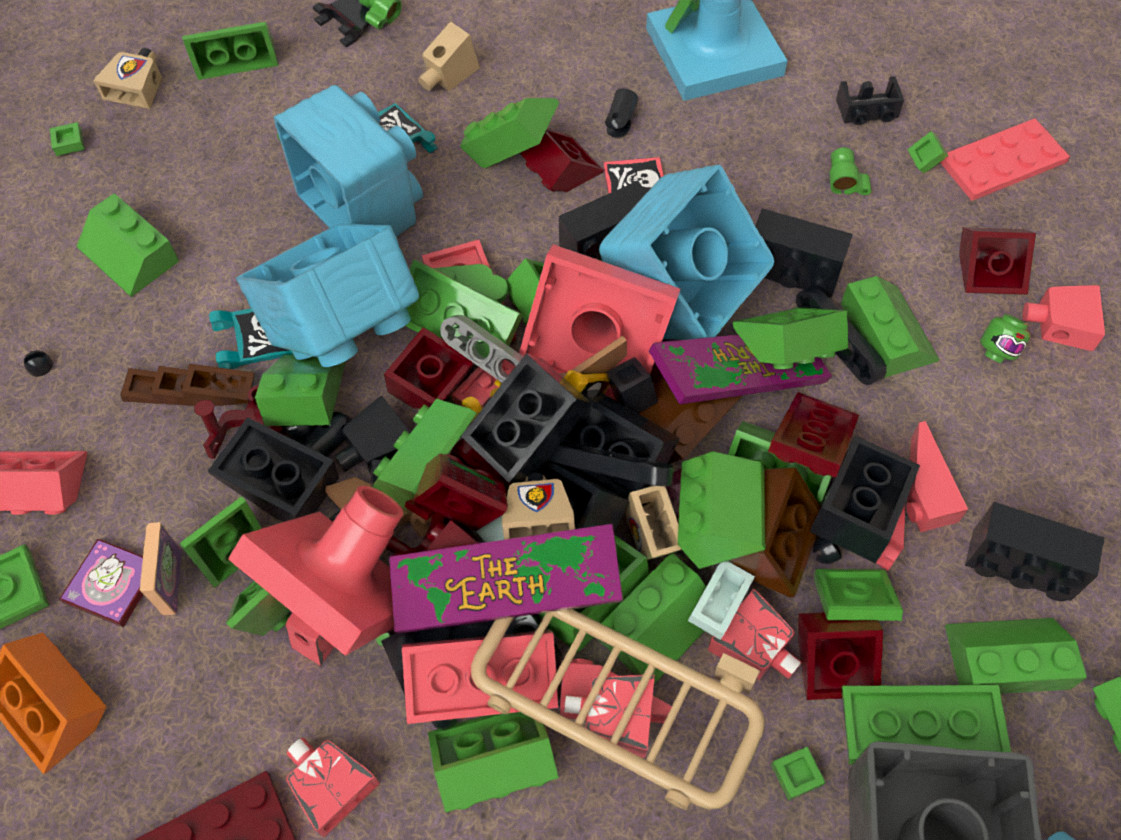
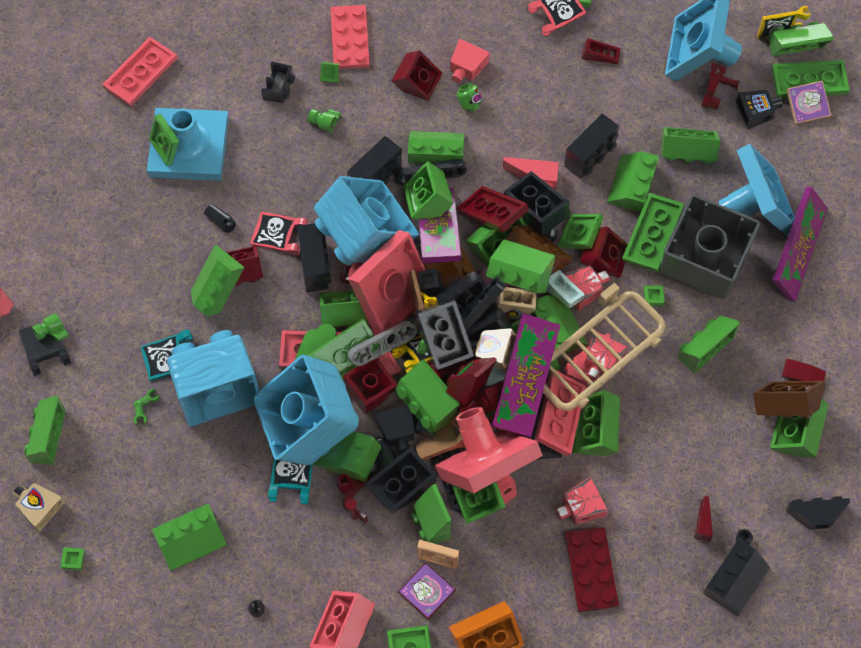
camera: 70 degrees left, 5 degrees up
reddish brown slope [120,364,255,406] -> none
tan torso [418,22,480,91] -> none

